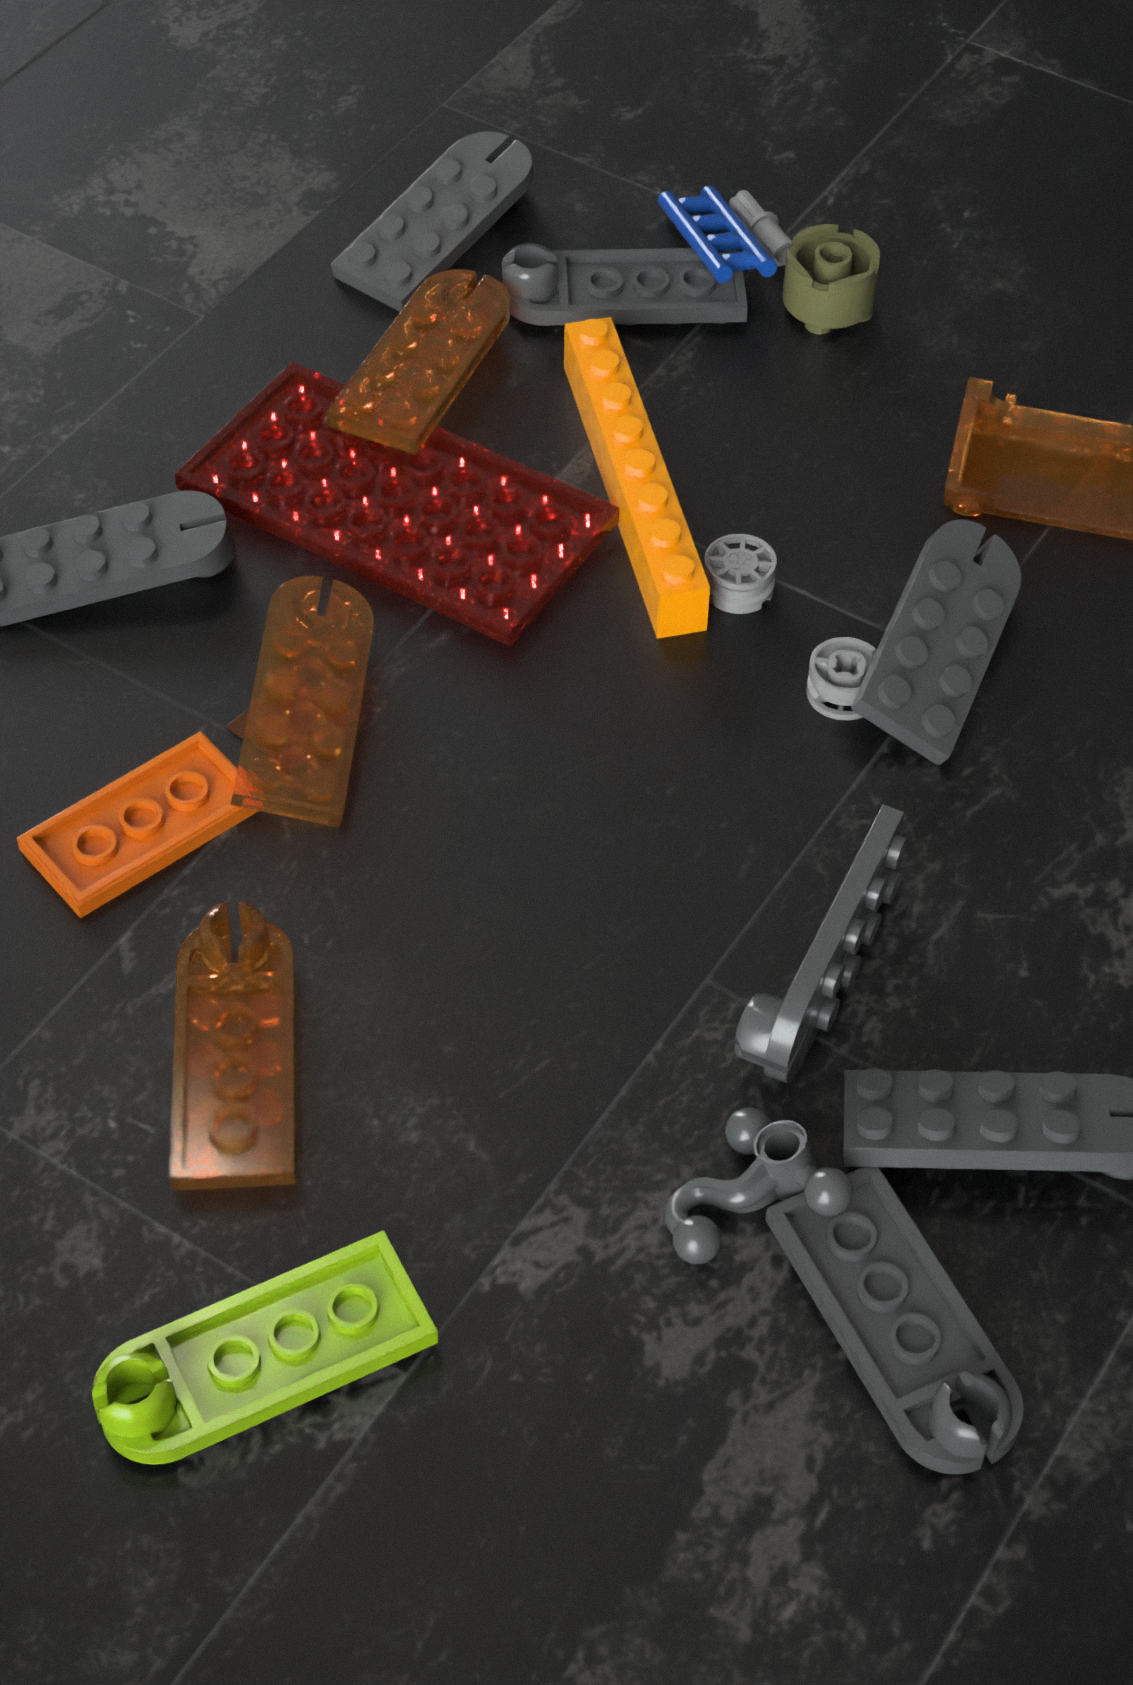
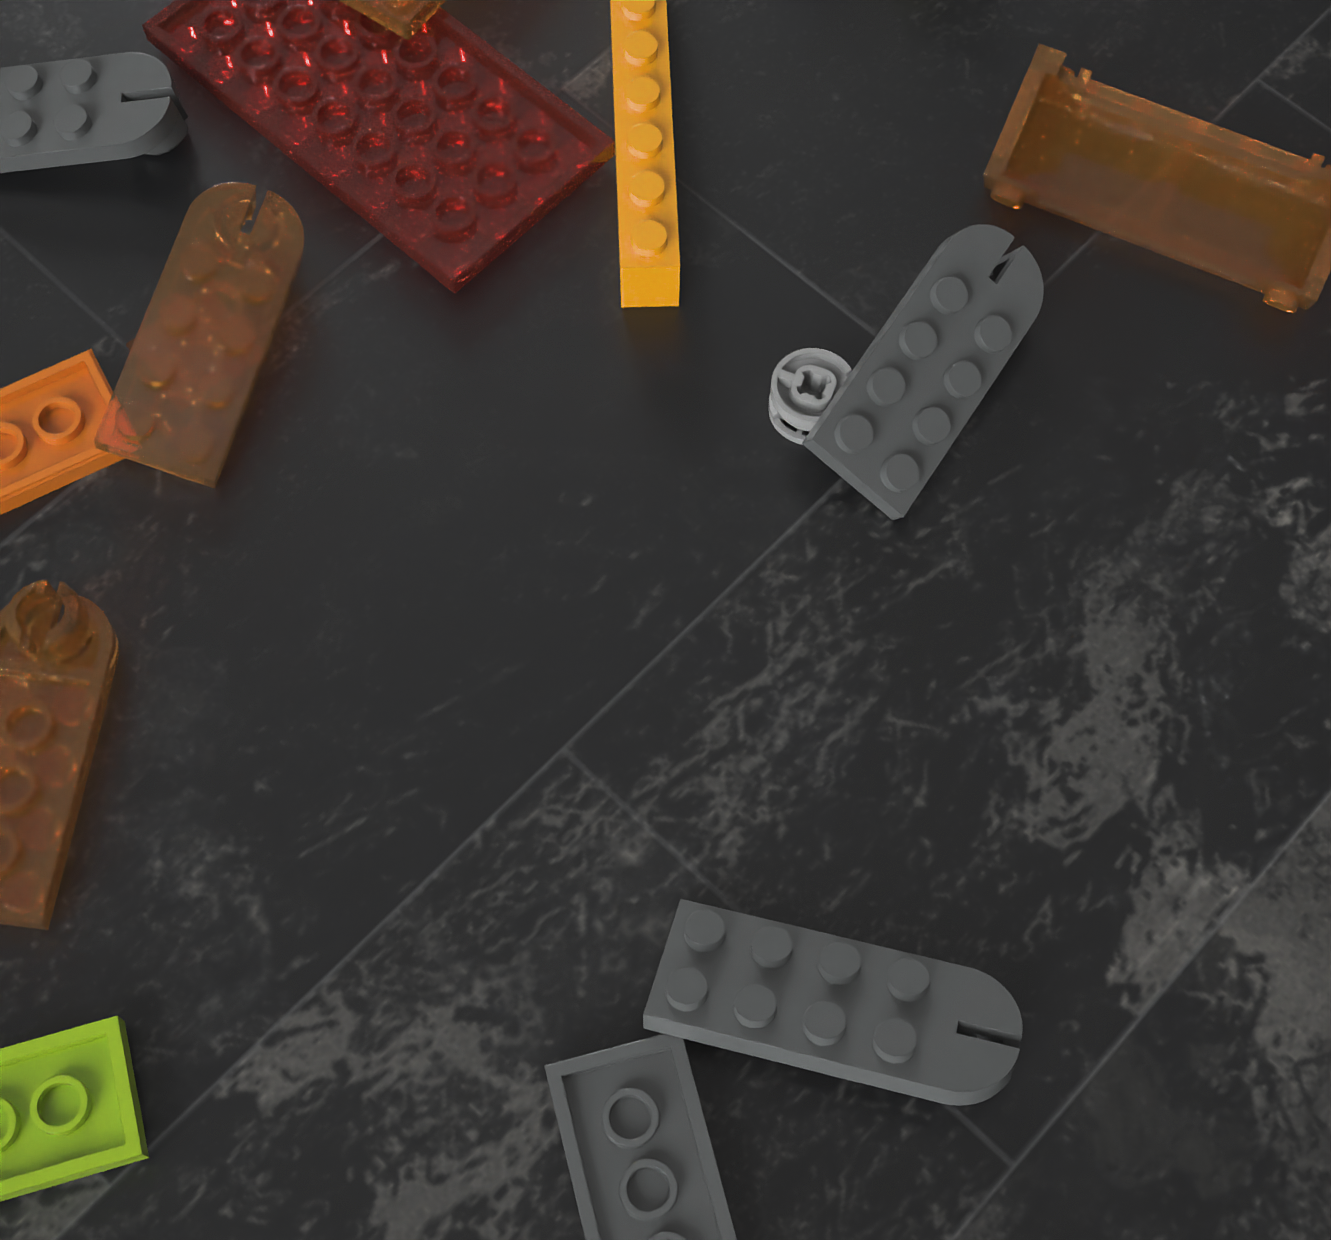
camera: 10 degrees right, 15 degrees up
dark grey piece [664,1108,853,1265] -> none
light grey wheel [704,534,777,614] -> none
dark grey plate [734,804,908,1084] -> none

